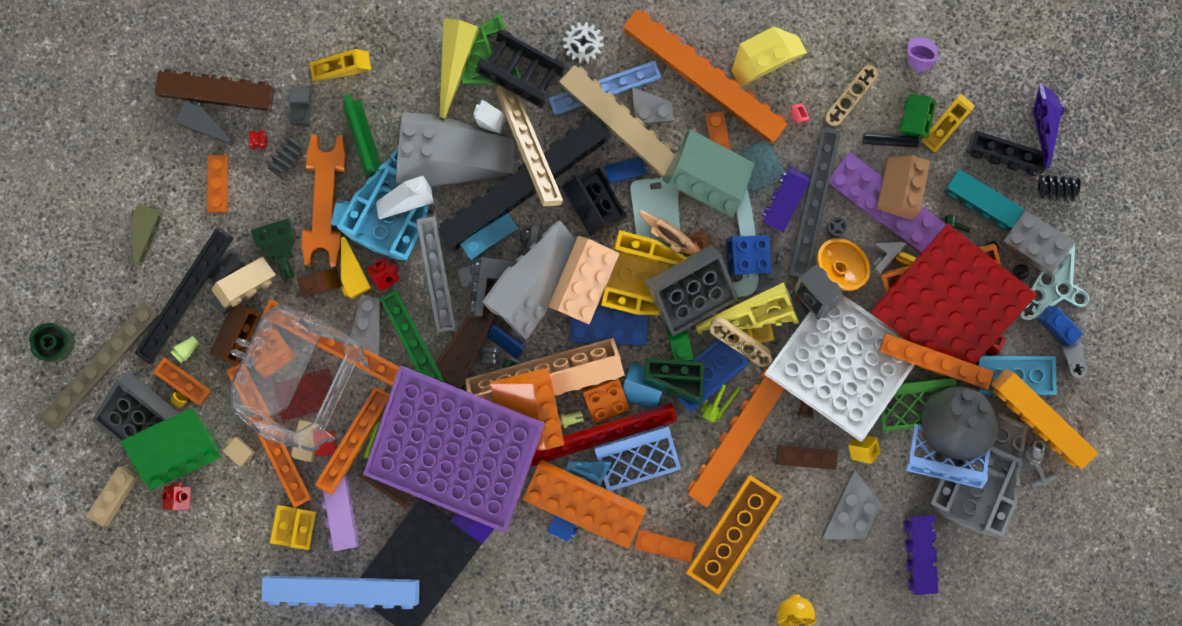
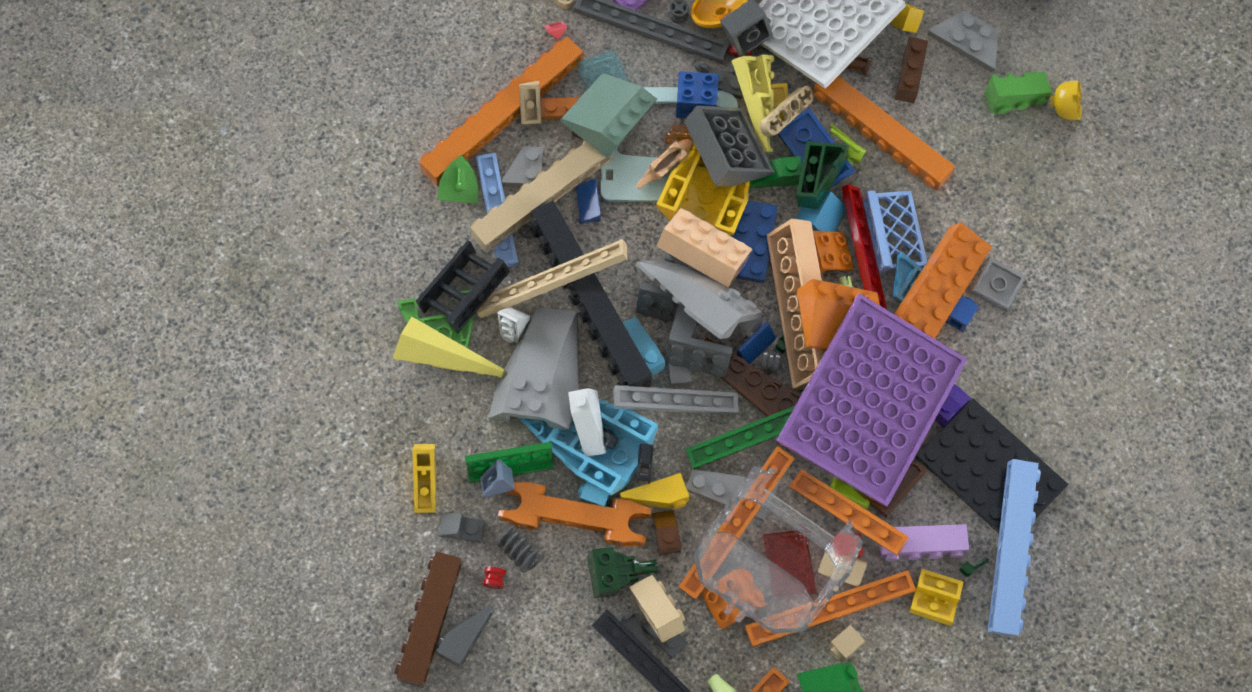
camera: 85 degrees left, 15 degrees down
orange plate [207,155,228,213] -> none
reddish brown brick [209,304,261,366] -> none
red brick [367,256,400,291] -> none
black slope [562,168,627,236] -> none
white gear [563,22,604,64] -> none
orange plate [634,530,695,562] -> none
light orange brick [685,475,782,595] -> none
light yellow wedge [731,26,807,87] -> none
dark purple wedge [762,166,811,233] -> none
none -> bright green shield [437,155,478,204]
none -> sand blue slope [480,460,515,497]
none -> tan slope [519,81,541,124]
none -> black arm [603,427,619,450]
none -> black bar [636,444,654,484]
none -> dark green hand [959,557,989,577]
none -> light grey tile [970,258,1026,312]
none -> bright green wedge [984,72,1052,114]

